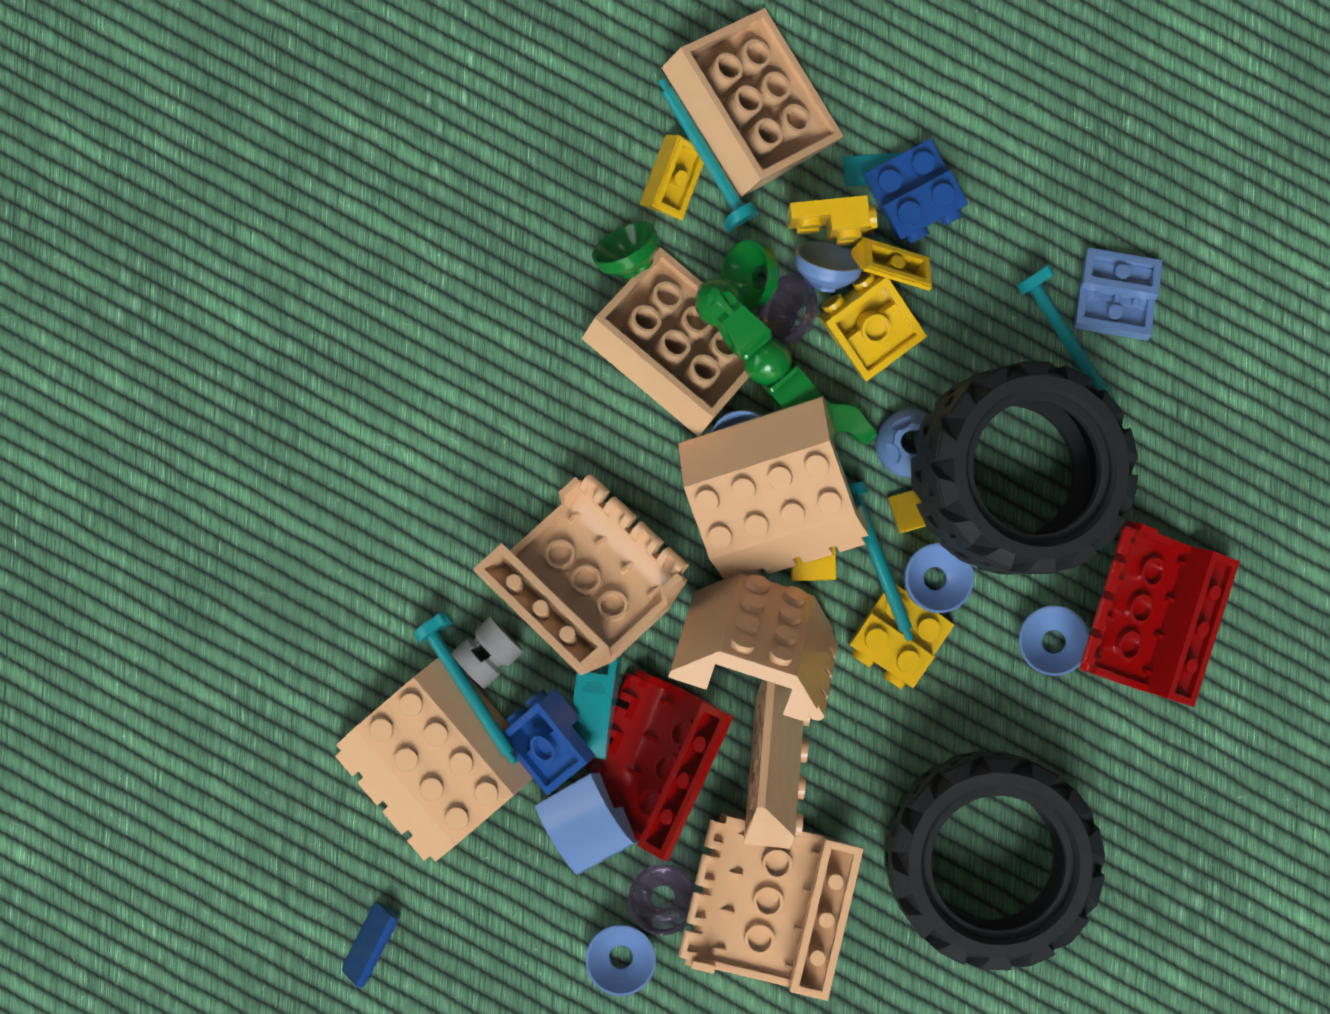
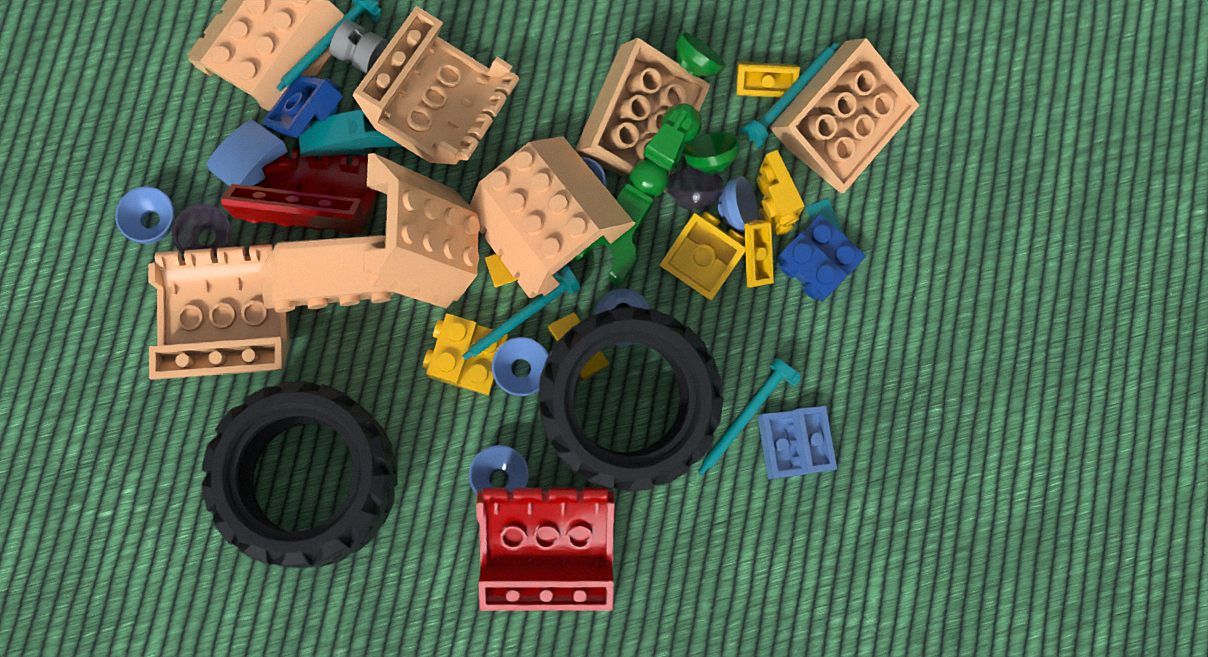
camera: 70 degrees right, 10 degrees down
blue slope [342,902,401,988] -> none

